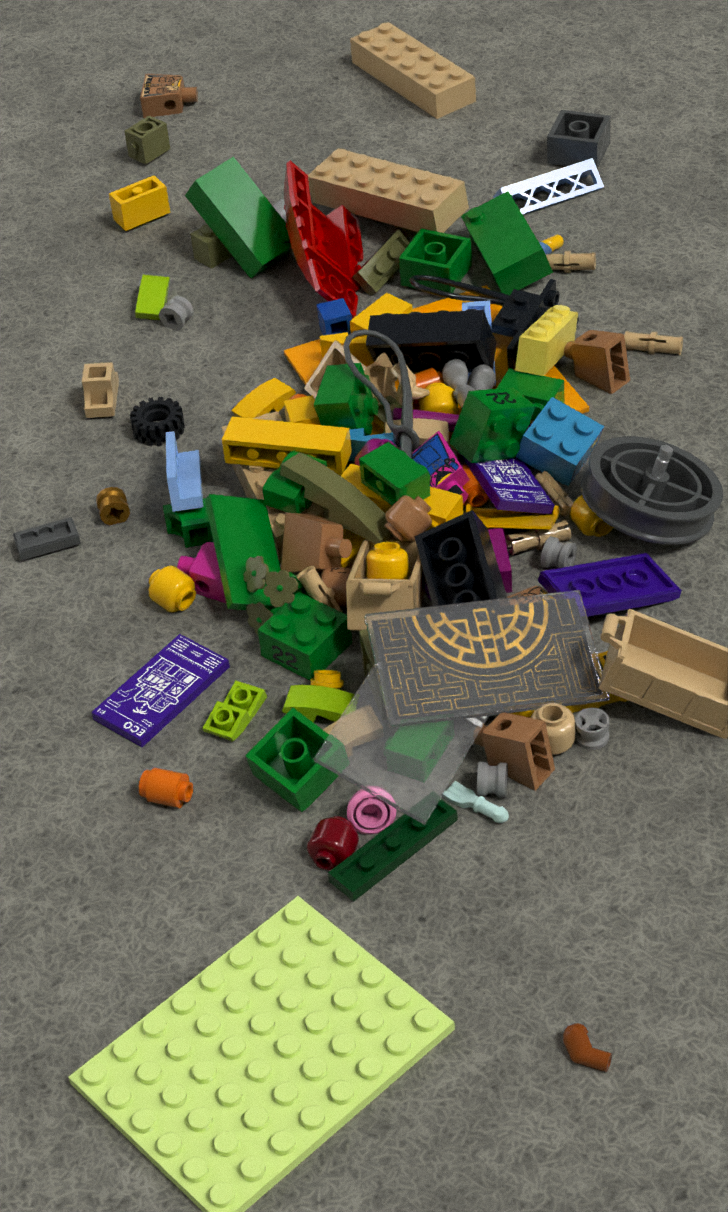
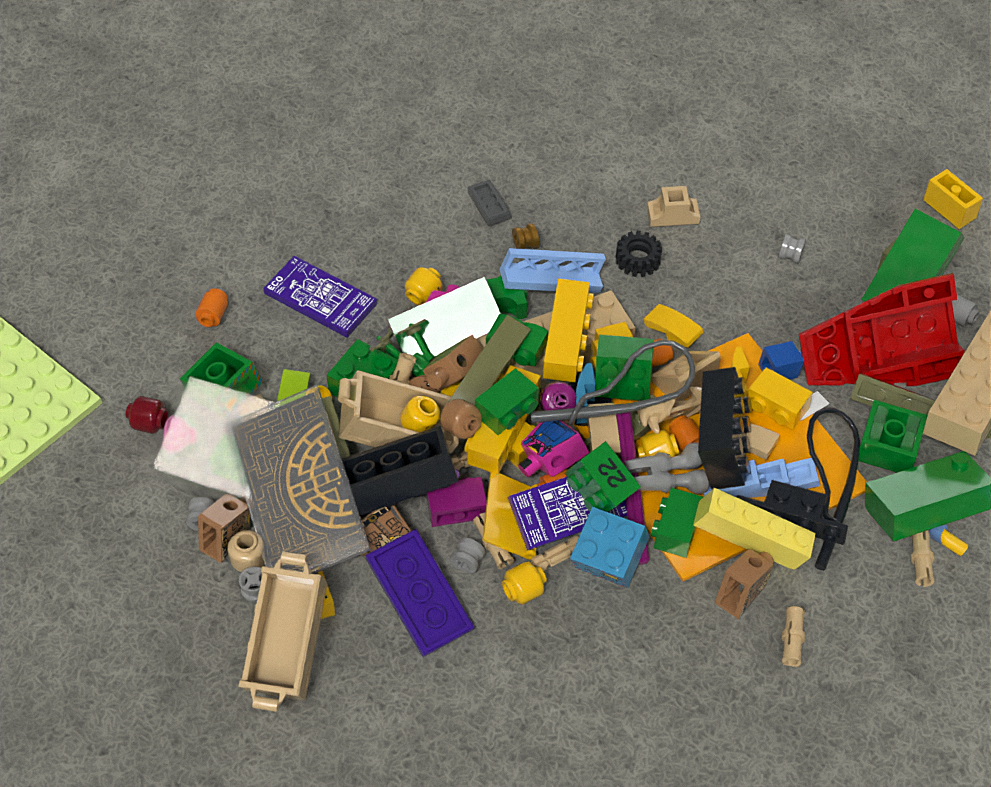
camera: 80 degrees right, 10 degrees up
lime slope [135,274,170,320] -> none
lime slope [202,680,267,741] -> none
dark green plate [328,792,458,902] -> none
light aqua piece [441,781,509,823] -> none
dark grey wheel [581,436,723,545] -> none

